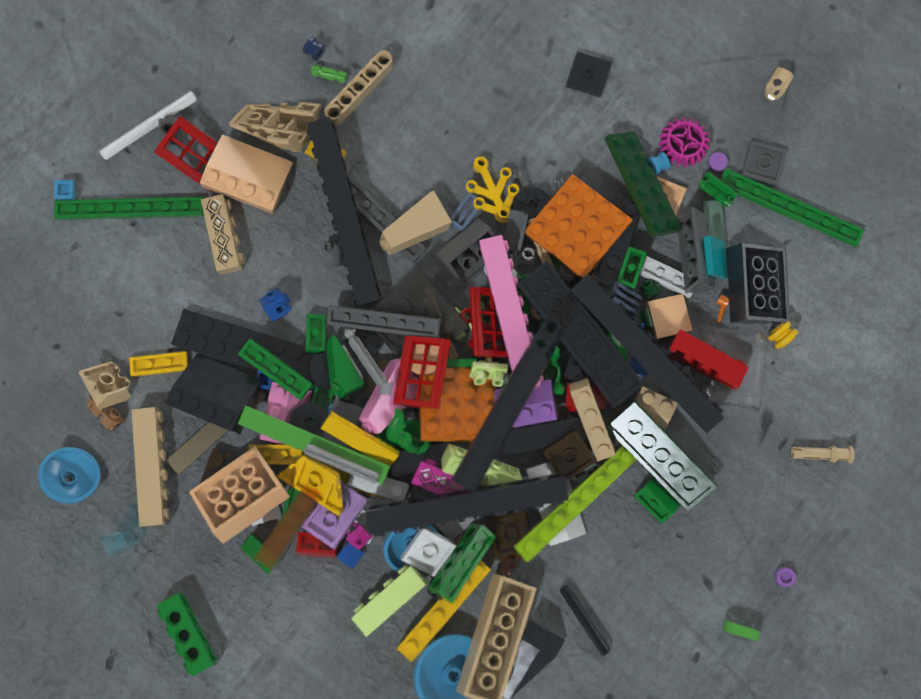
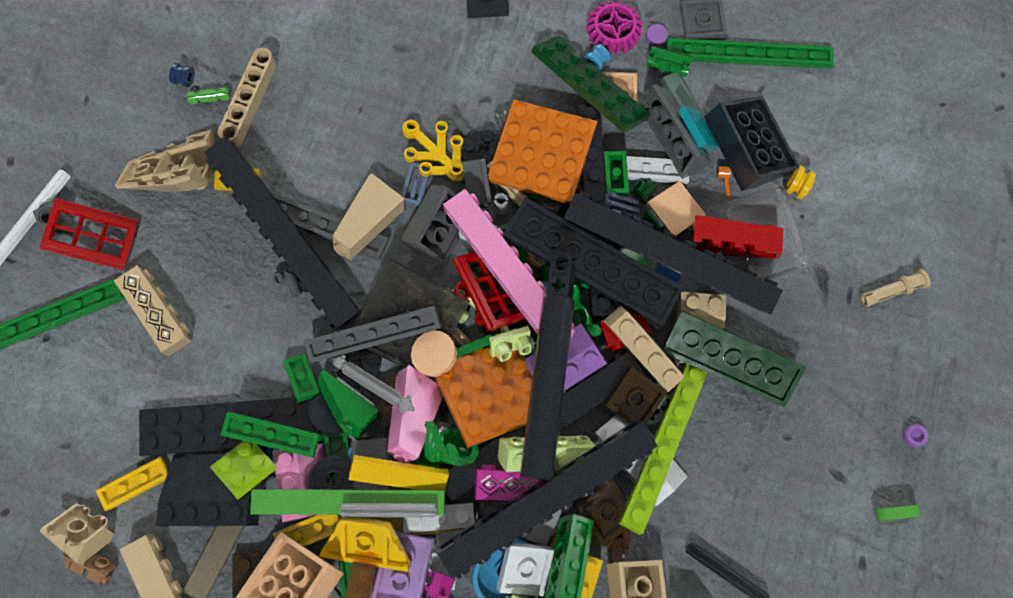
camera: 30 degrees left, 5 degrees down
light nougat slope [200,135,293,214] -> none
blue brick [259,288,292,322] -> none
red piece [393,336,451,410] -> none
green panel [634,476,681,524] -> none
none -> lime plate [210,441,277,500]

